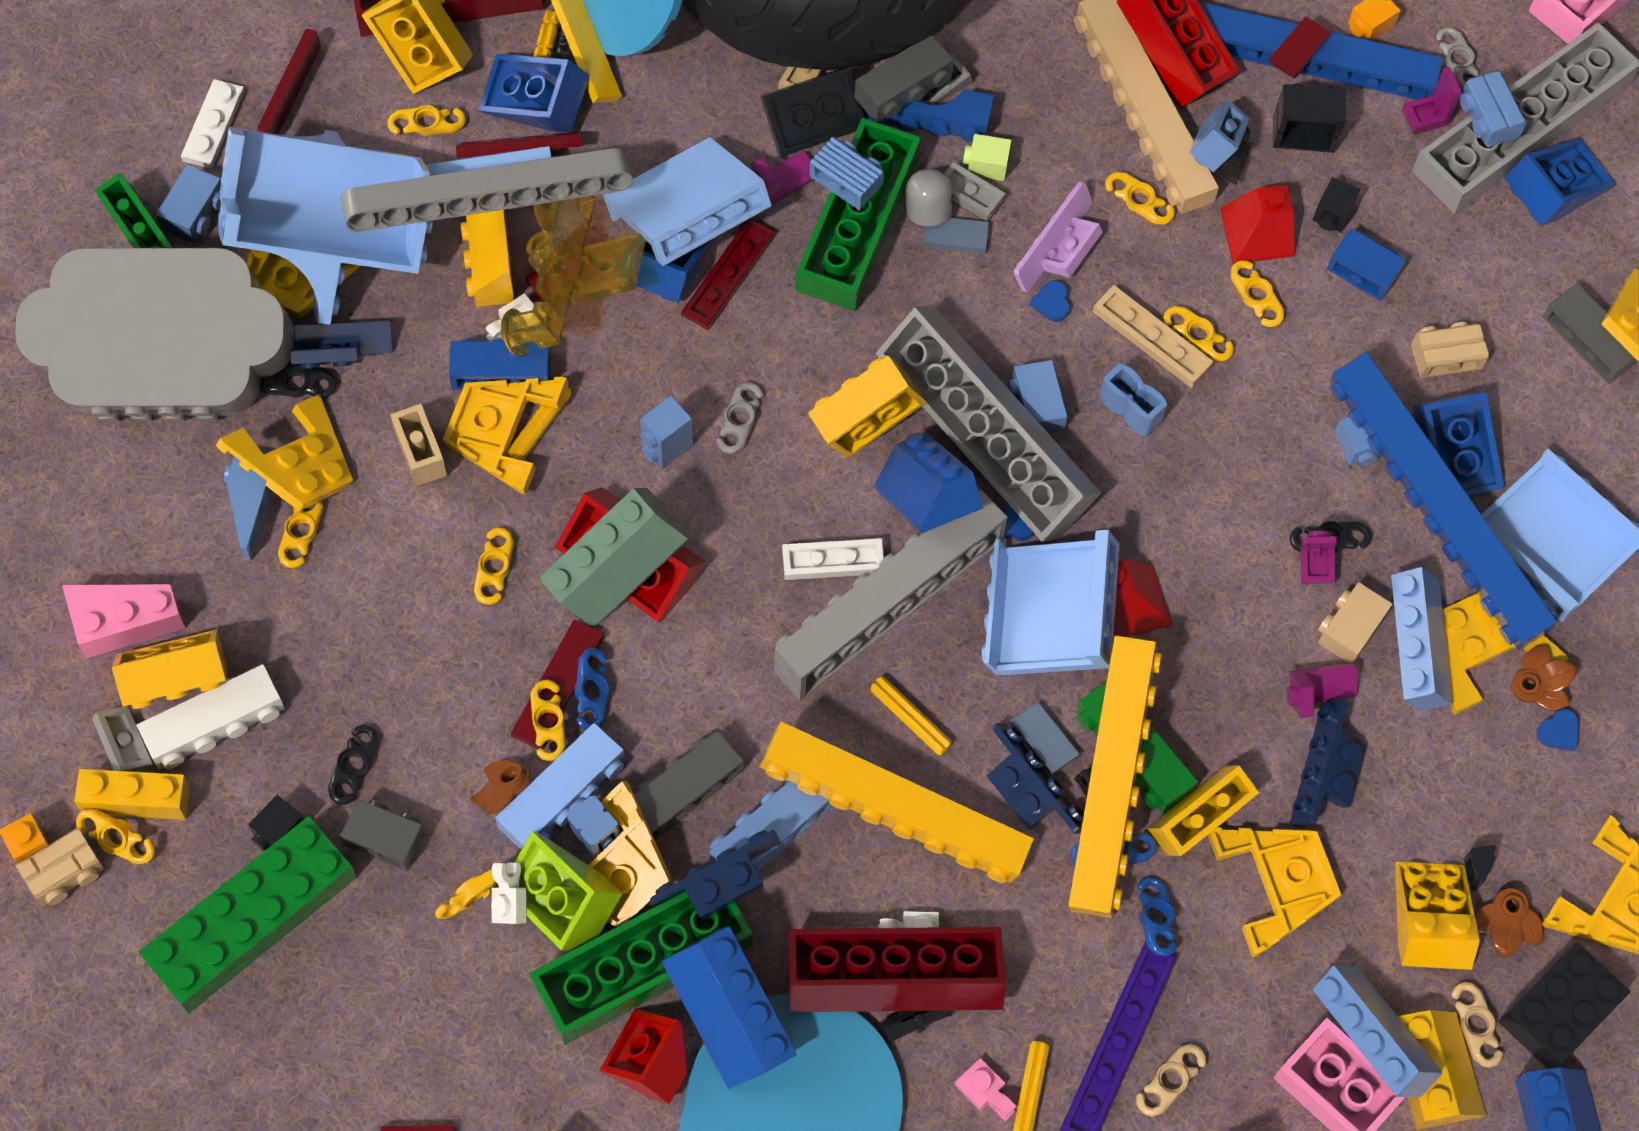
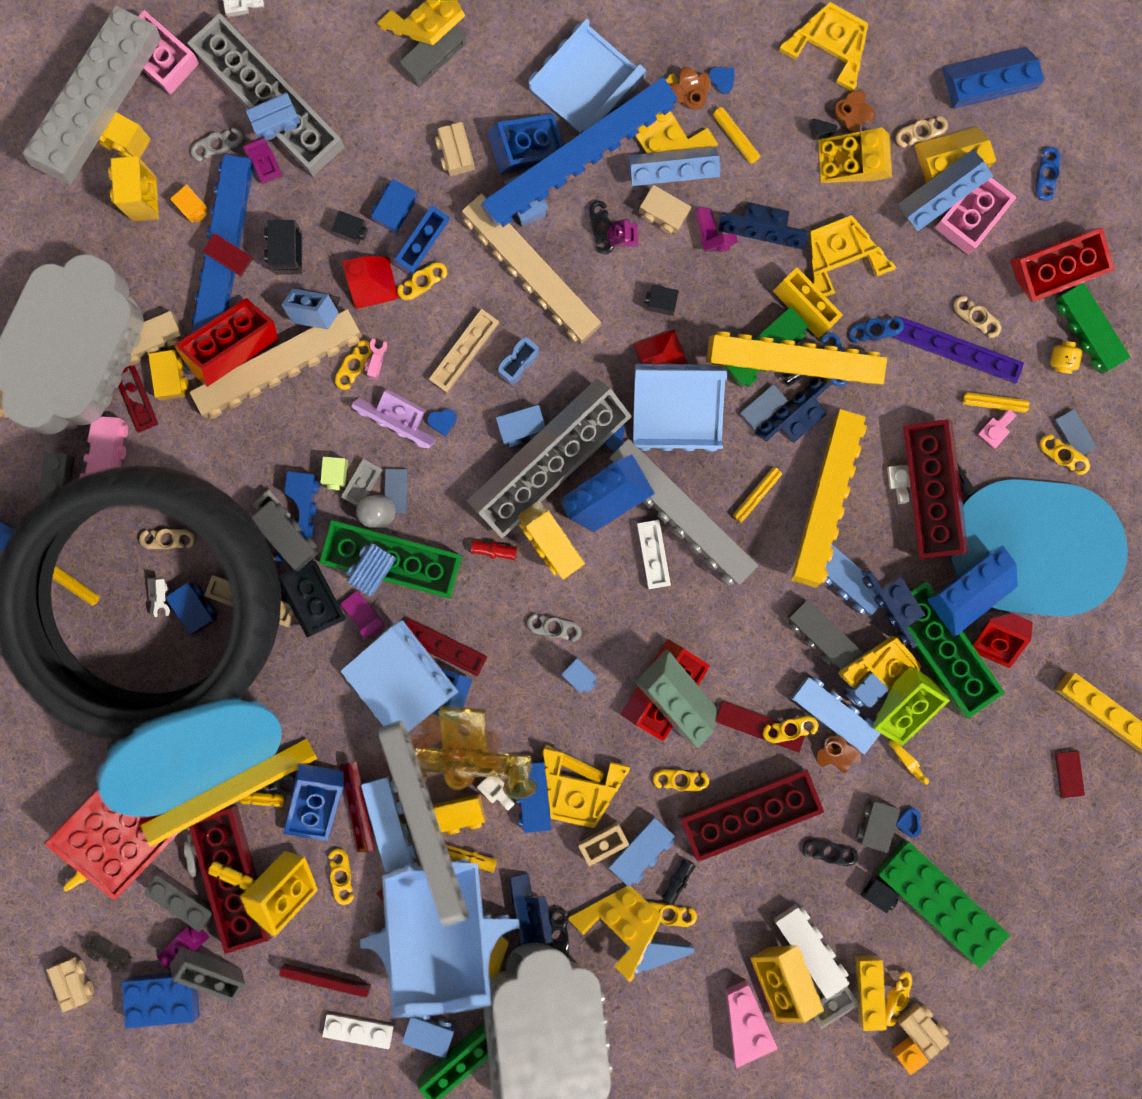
camera: 95 degrees left, 20 degrees up
white plate [491,863,526,924] -> none
blue piece [574,648,609,731] -> none
yellow piece [1163,306,1234,362] -> none
black brick [1499,942,1631,1069] -> none
blue slope [1504,137,1617,226] -> none
none -> bright pink plate [365,339,387,380]
none -> blue brick [393,205,450,277]
none -> yellow pin [446,845,497,873]
none -> tan brick [462,193,601,344]
none -> red pin [471,540,517,561]
none -> medium blue brick [608,816,675,886]
none -> black brick [644,285,679,316]
none -> black pin [662,858,696,905]
none -> dark red brick [679,767,825,862]
none -> yellow axle [713,107,760,164]
none -> blue tile [896,807,922,838]

